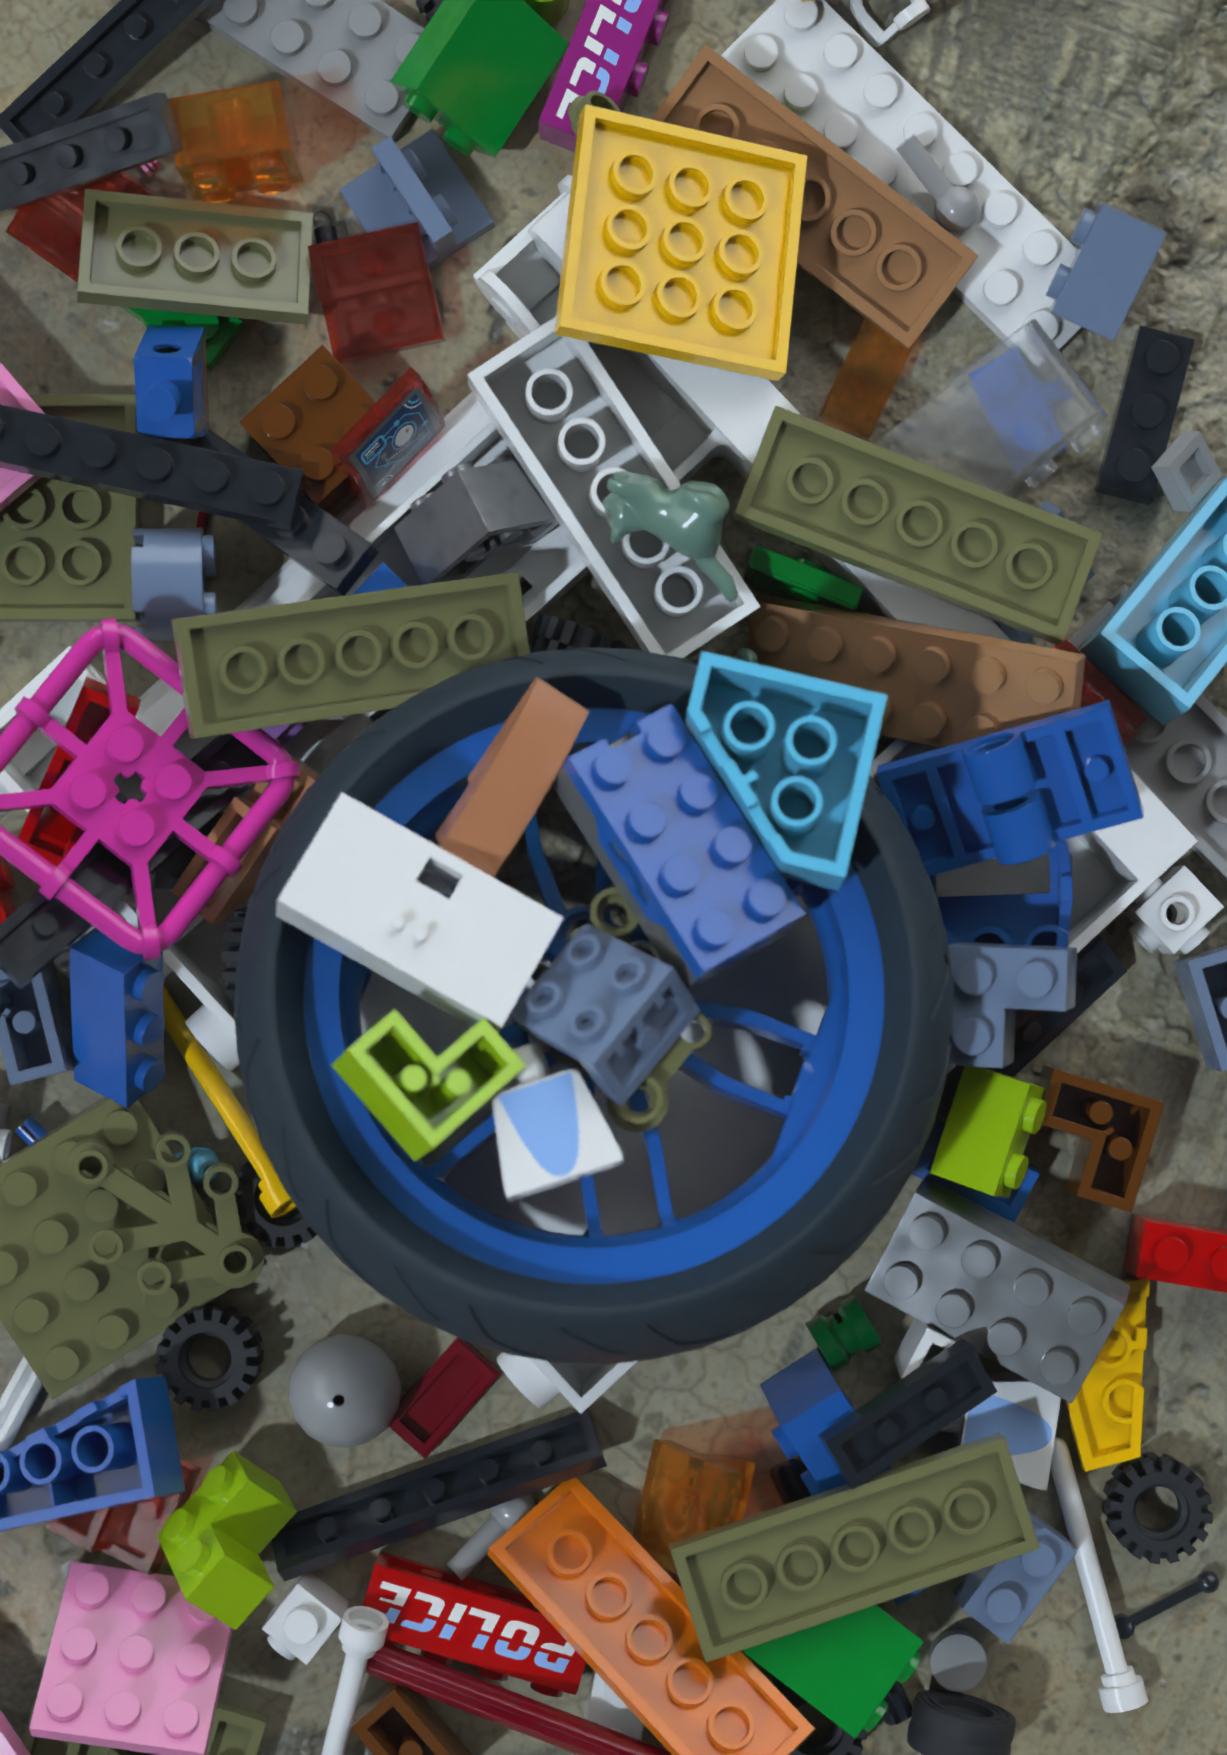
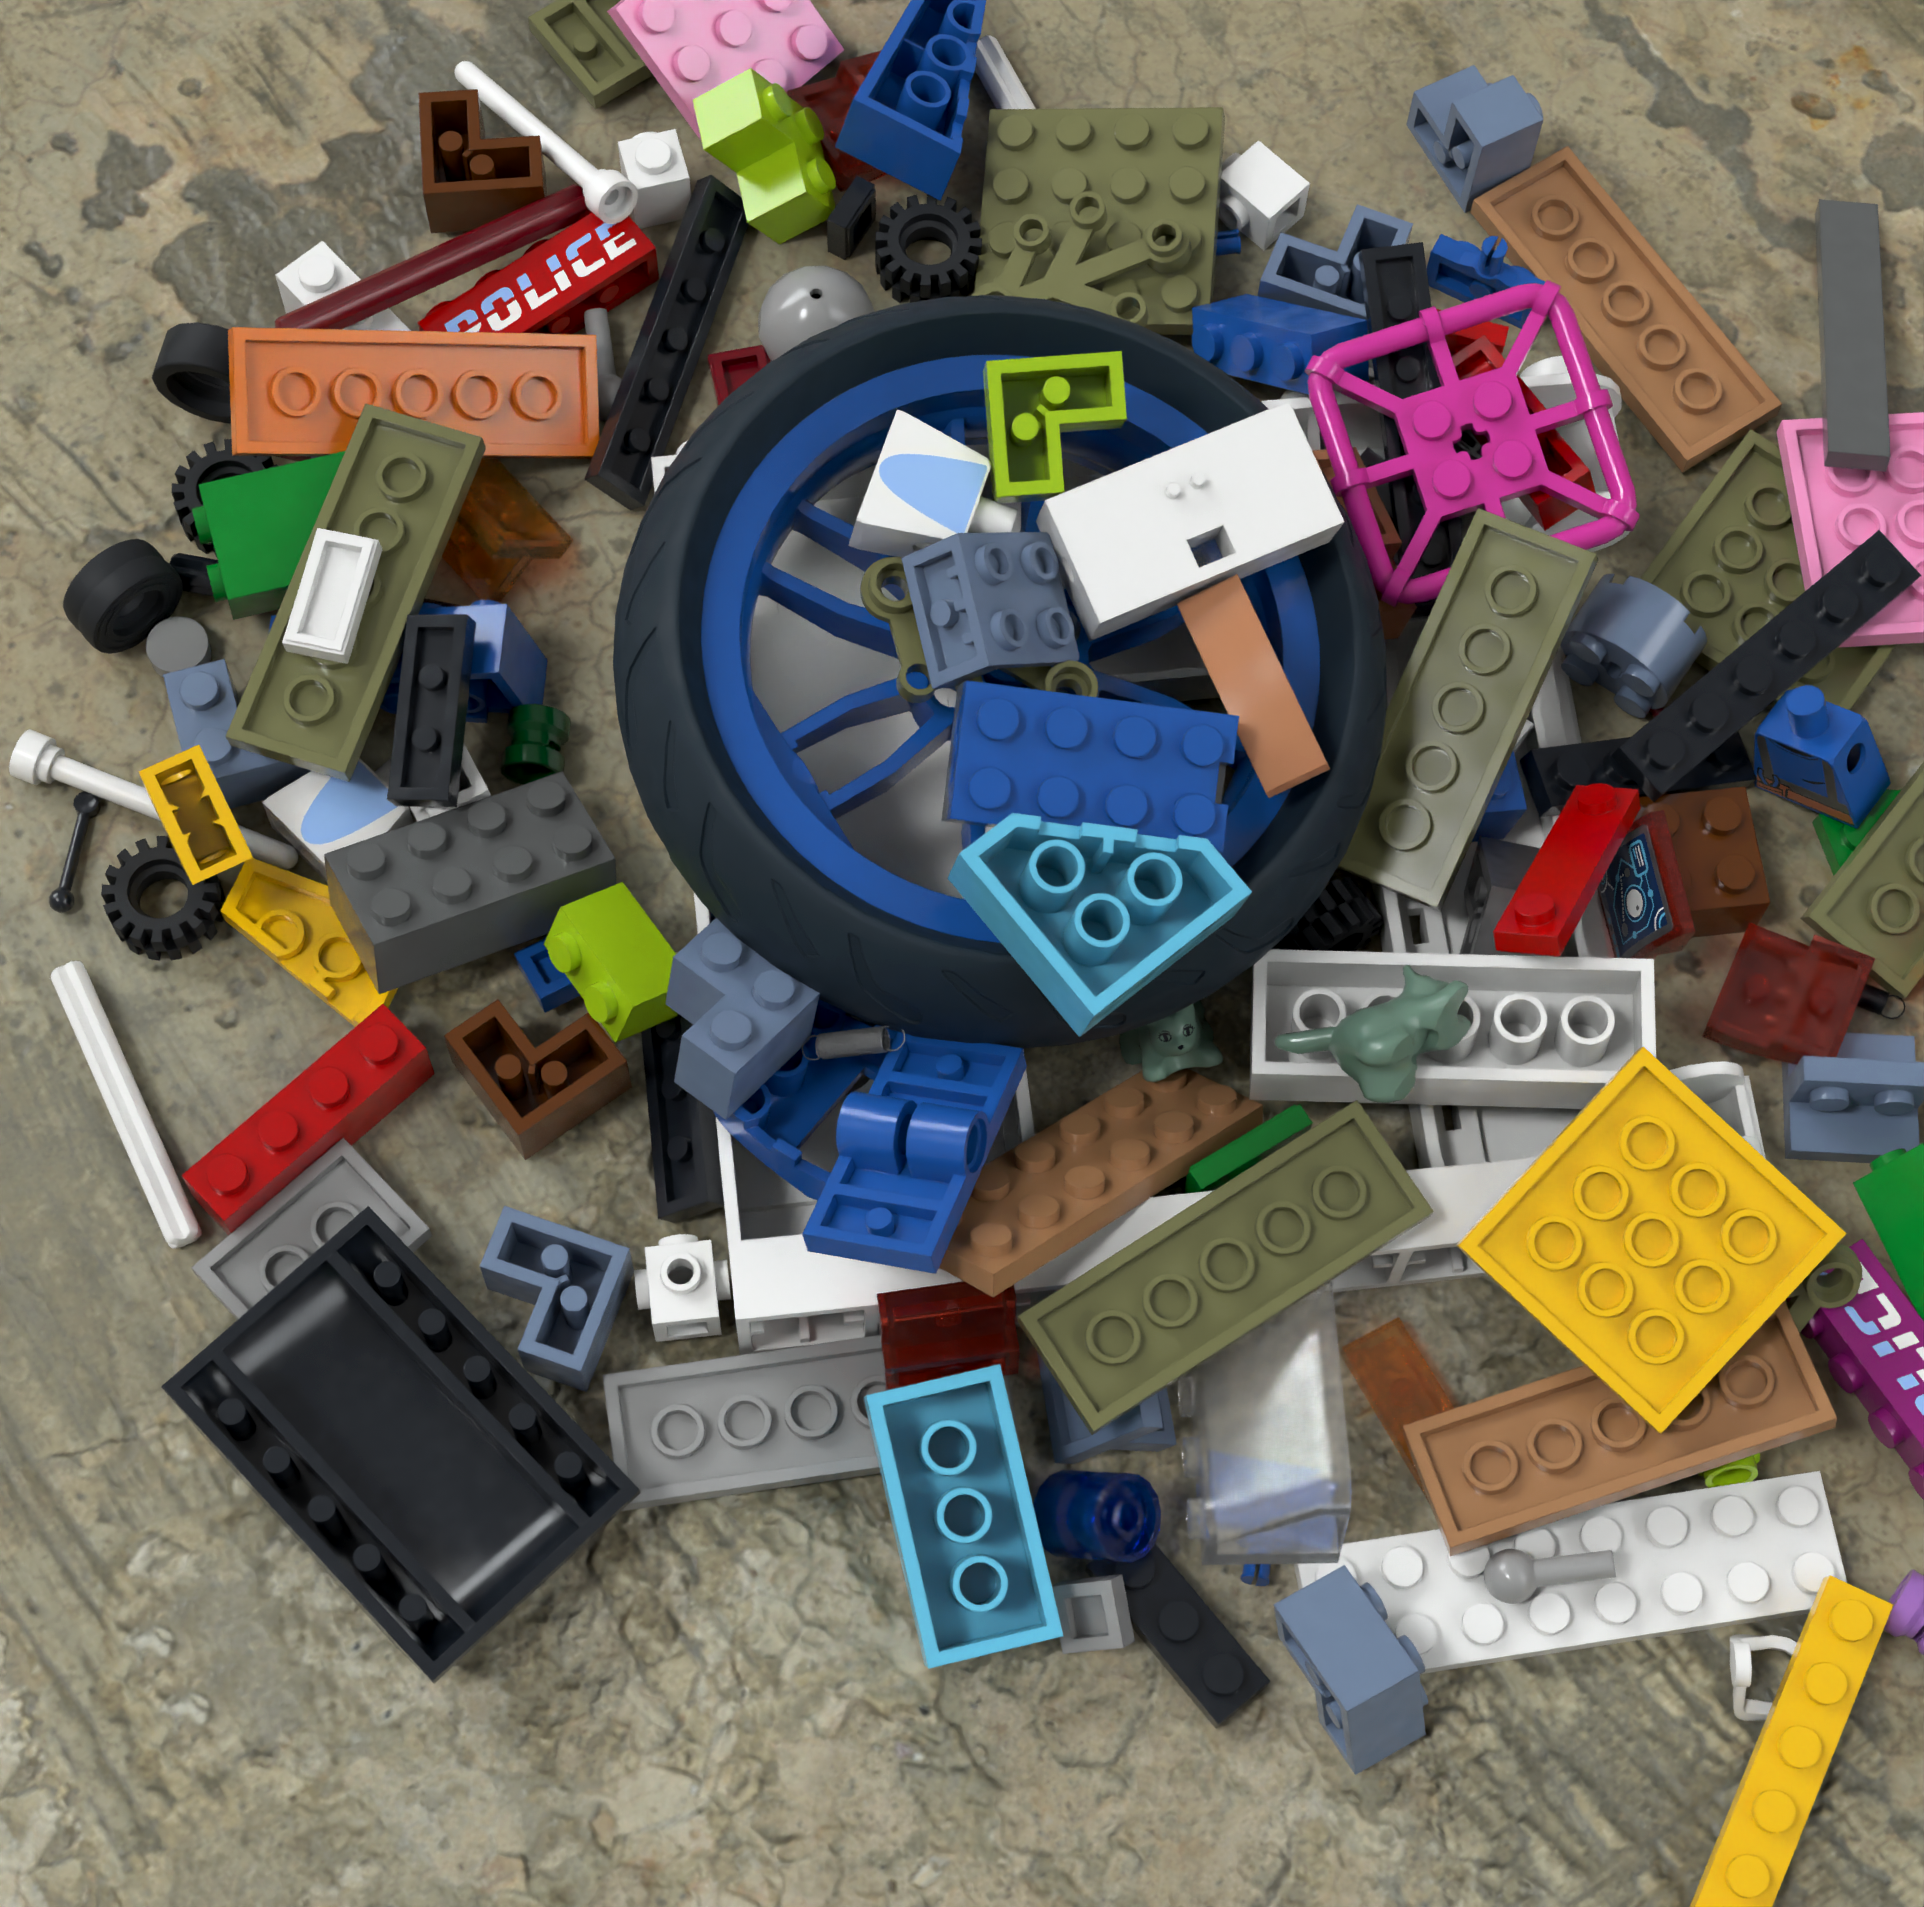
camera: 120 degrees right, 20 degrees down
none -> yellow torso [139,745,253,885]
none -> white tile [282,528,382,664]
none -> light grey piece [802,1026,905,1060]
none -> black tile [827,176,876,260]
none -> clear blue wheel [1033,1470,1161,1563]
none -> red plate [1493,783,1641,957]

